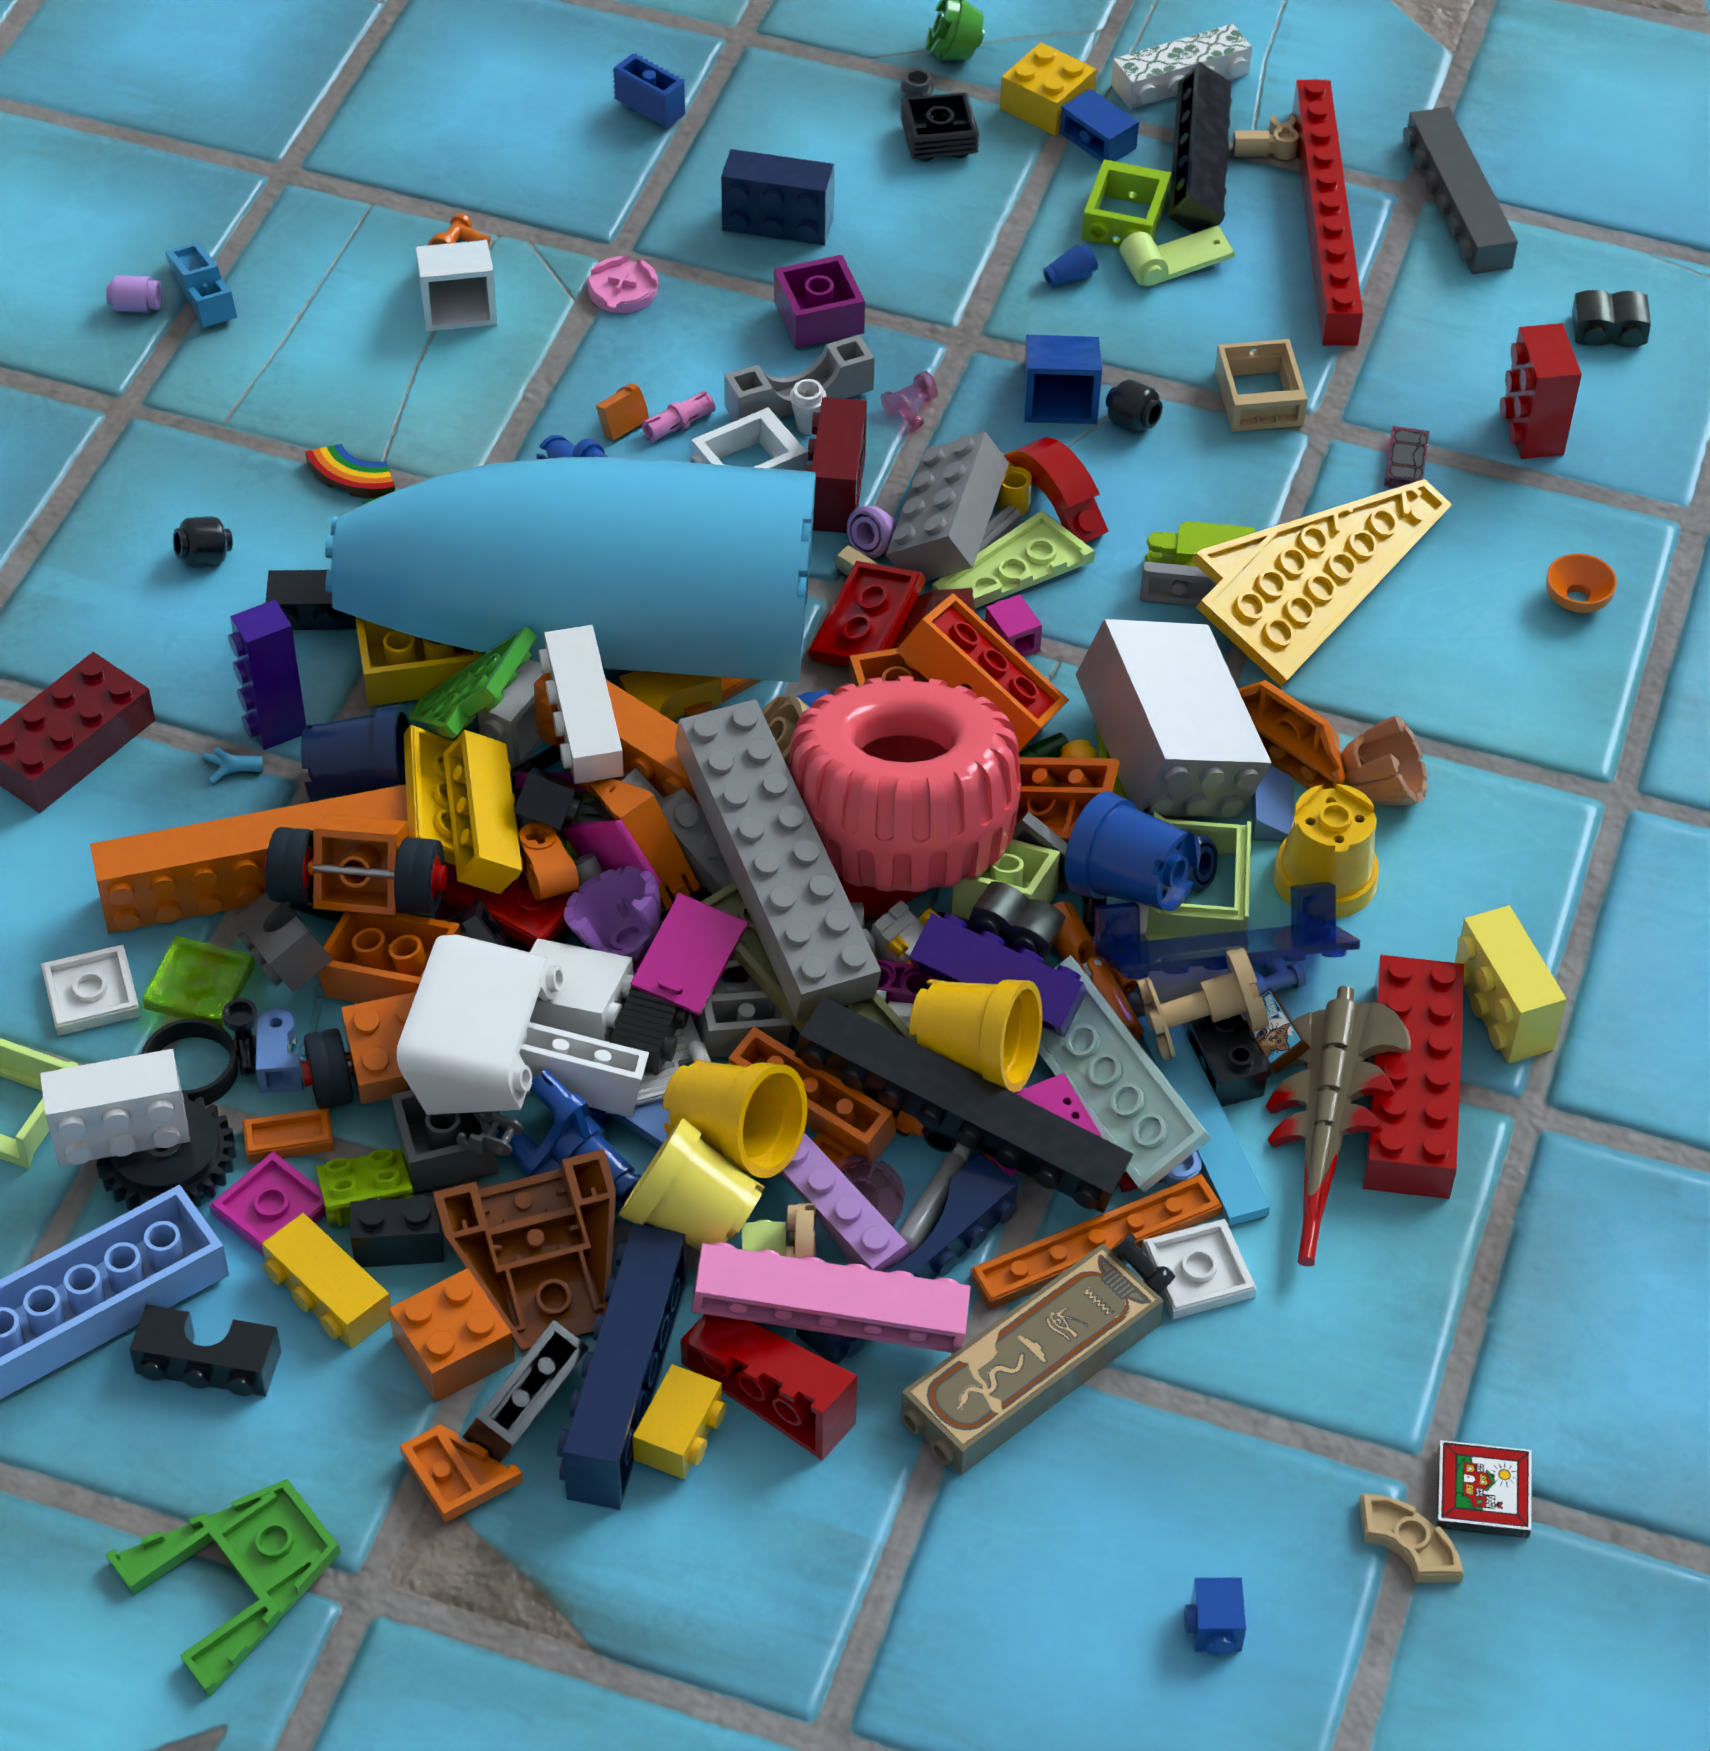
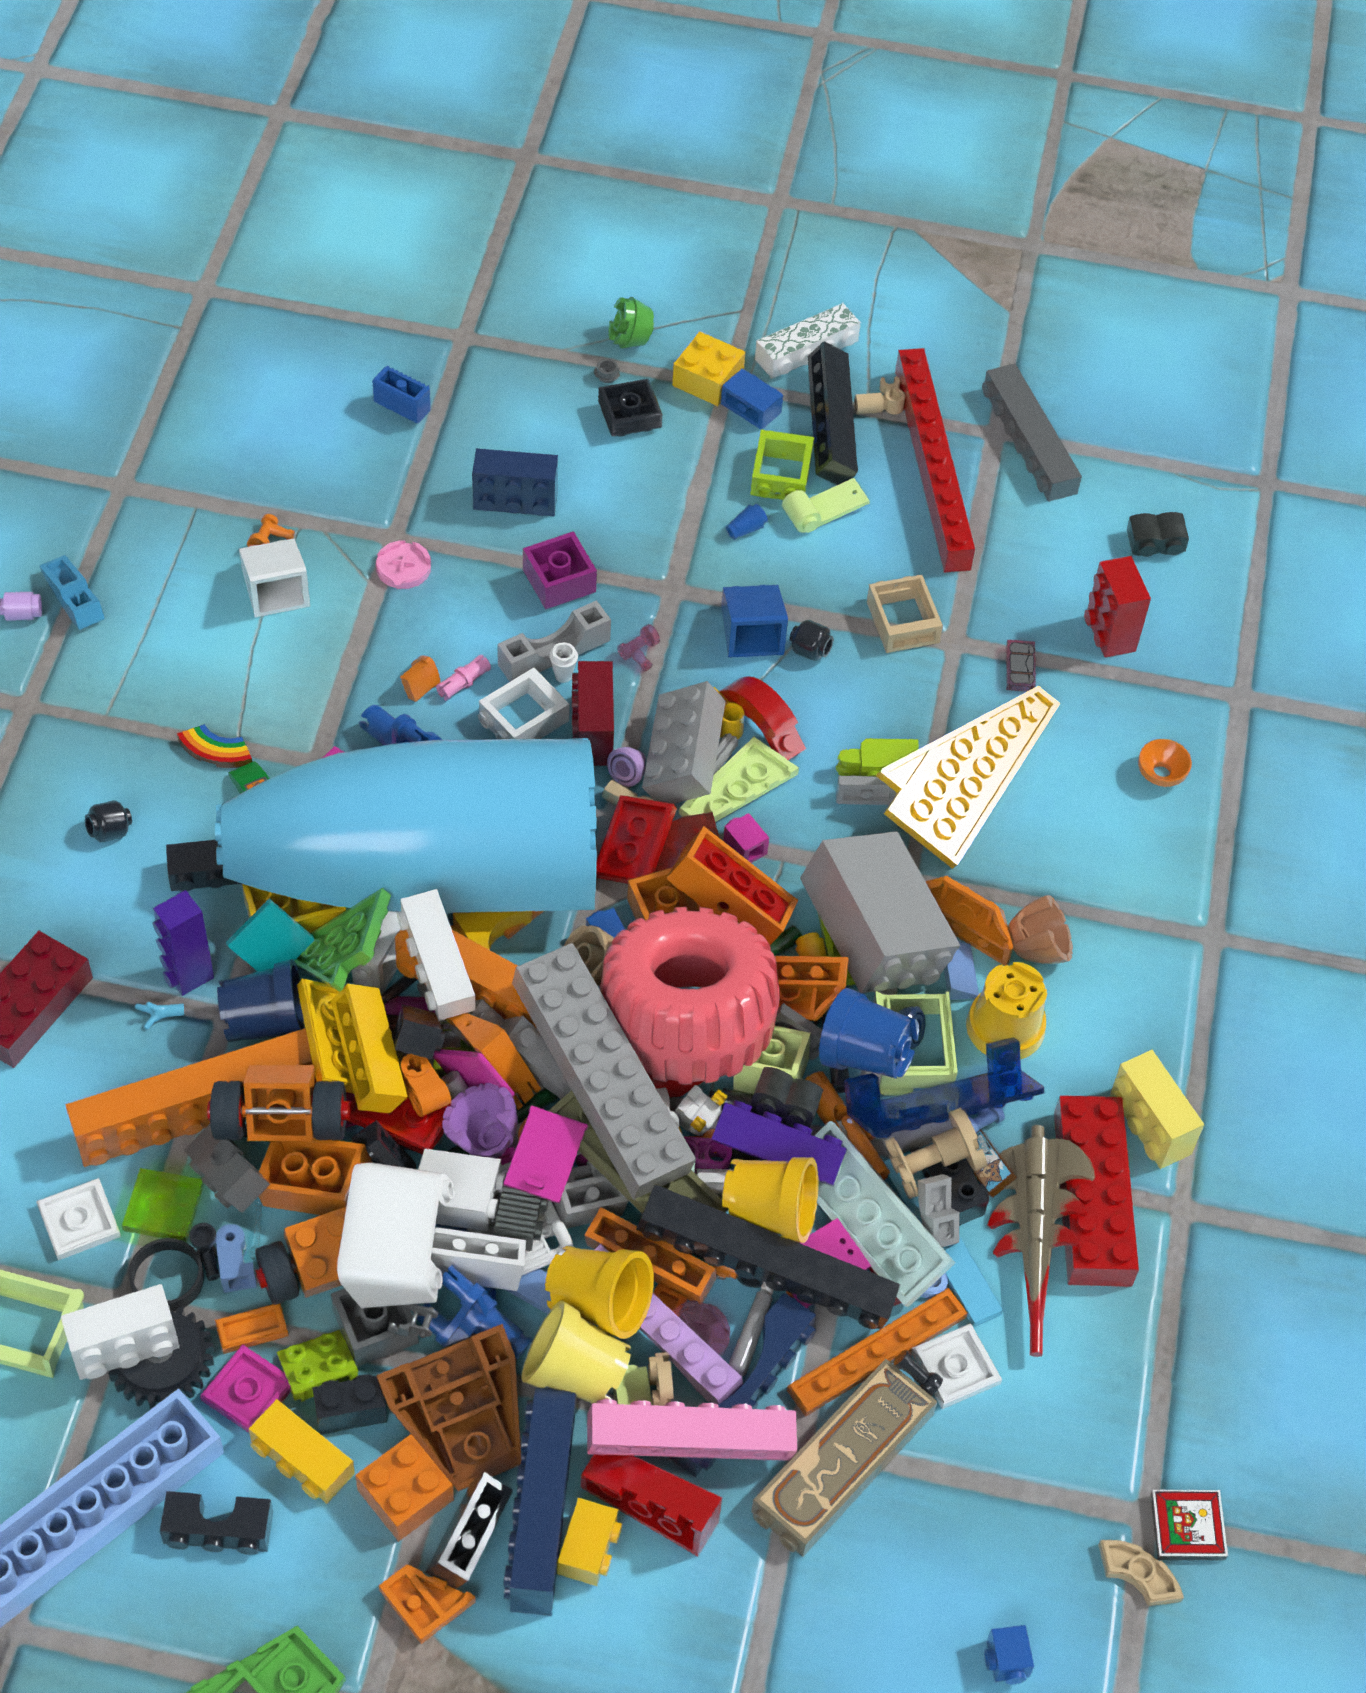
camera: 10 degrees left, 5 degrees up
none -> teal tile [226,899,315,972]
none -> light grey slope [918,1174,959,1247]

